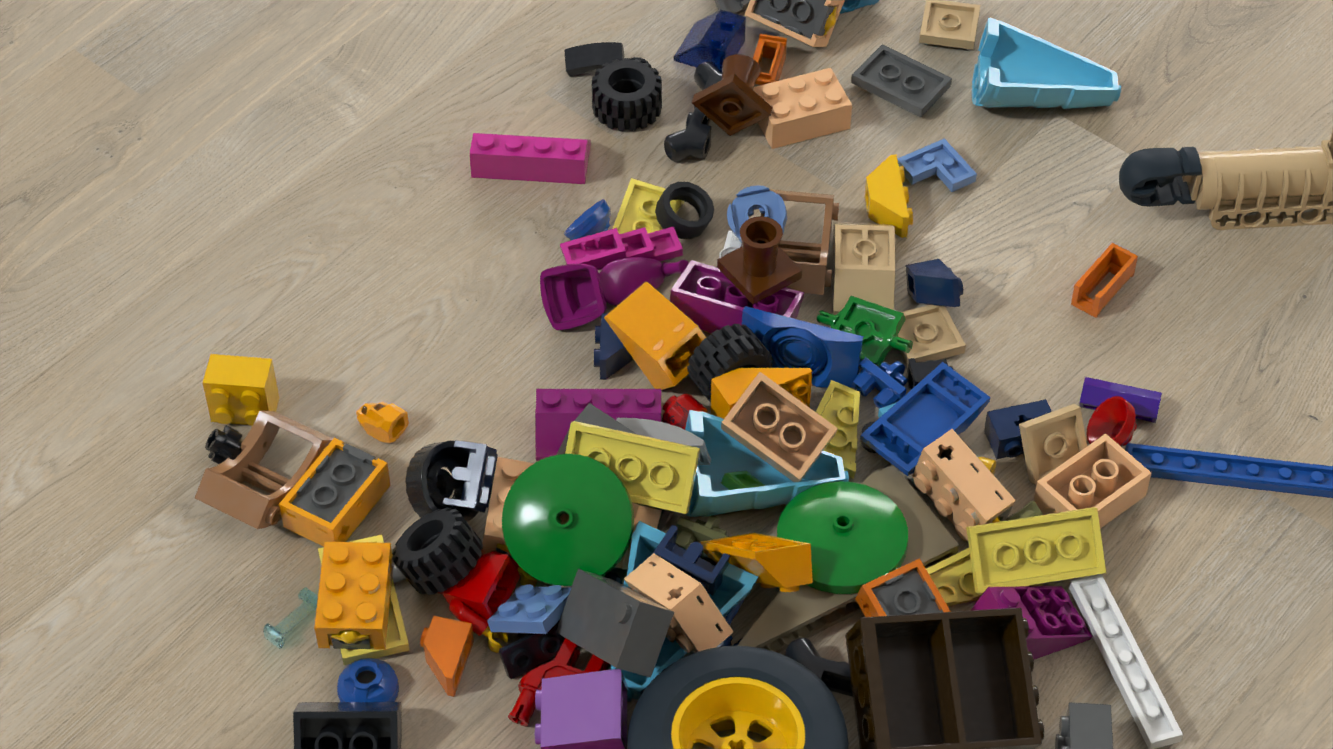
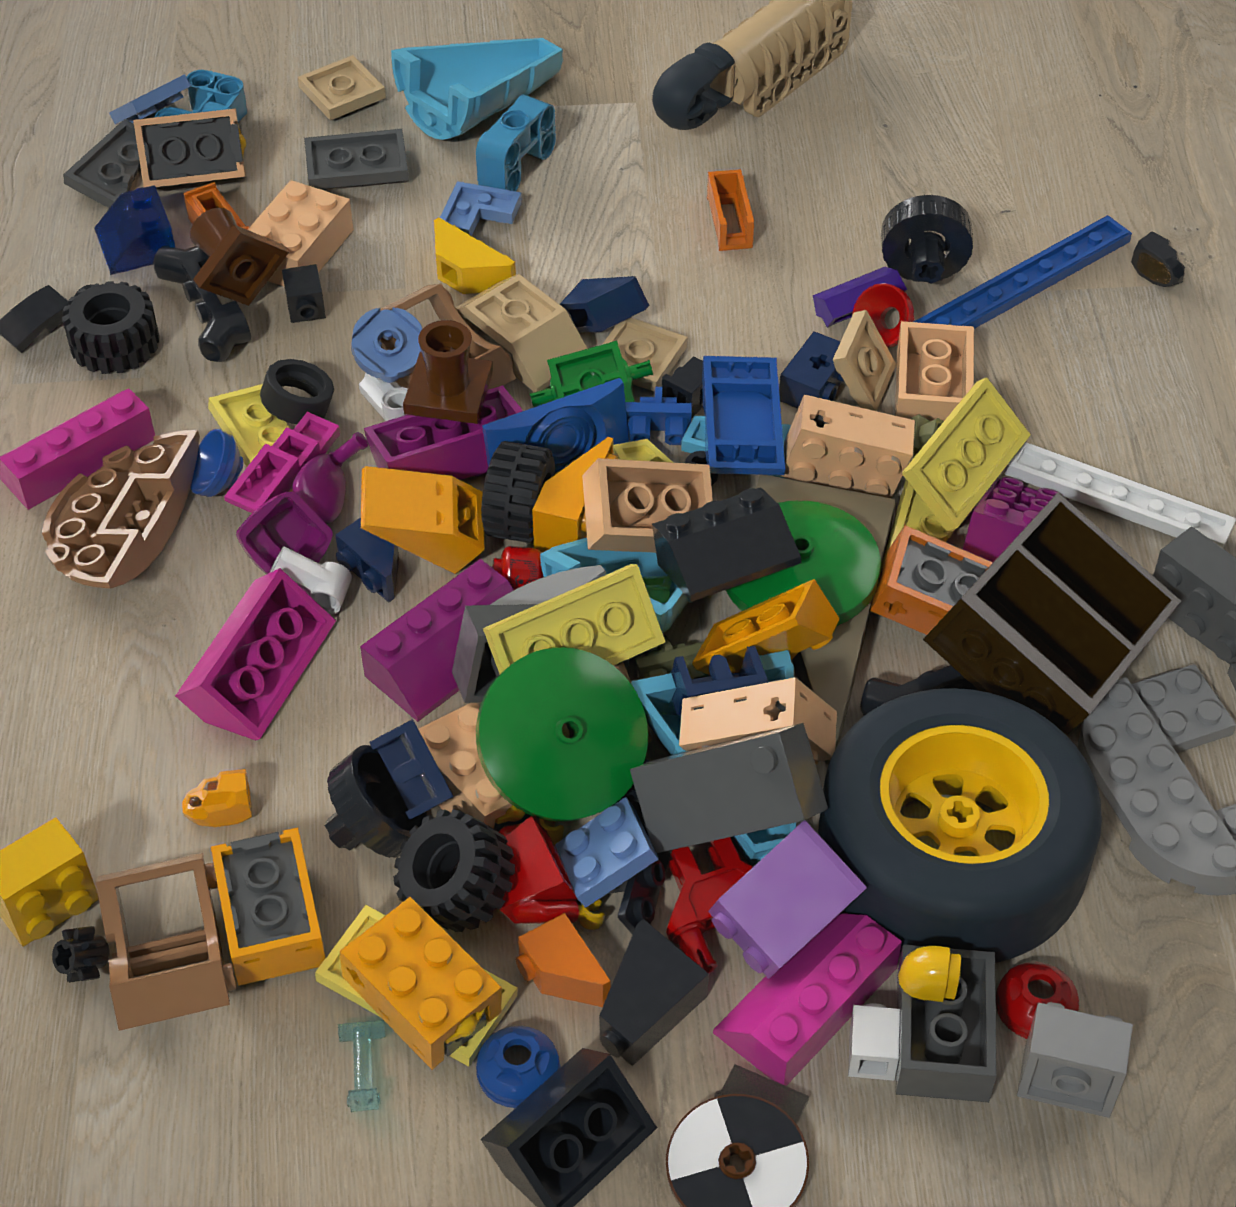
camera: 45 degrees left, 0 degrees up
none -> medium nougat brick [42,430,200,589]
none -> dark pink slope [175,568,336,741]
none -> white piece [270,546,352,615]
none -> black brick [282,264,326,323]
none -> dark azure beam [476,95,556,191]
none -> black slope [599,919,709,1066]
none -> black slope [652,487,802,602]
none -> black piece [881,195,973,284]

